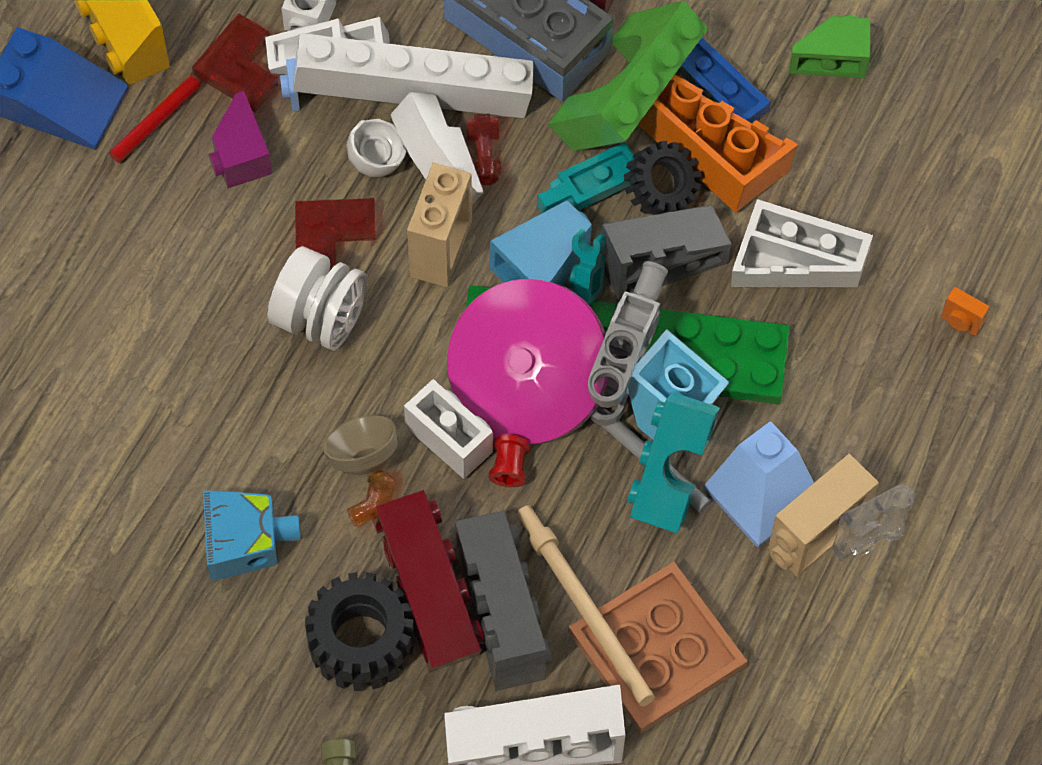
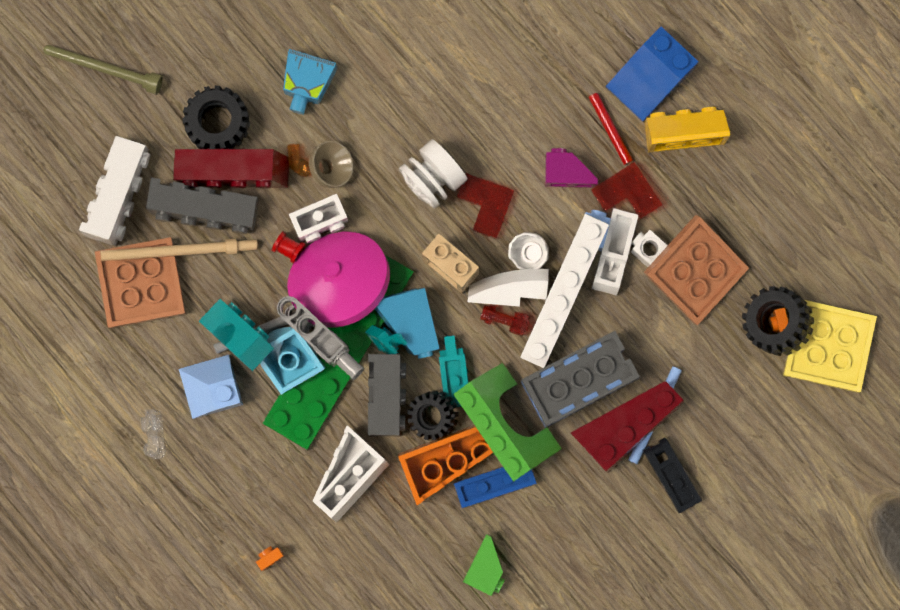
camera: 115 degrees right, 20 degrees up
tan window [768,454,879,577] -> none

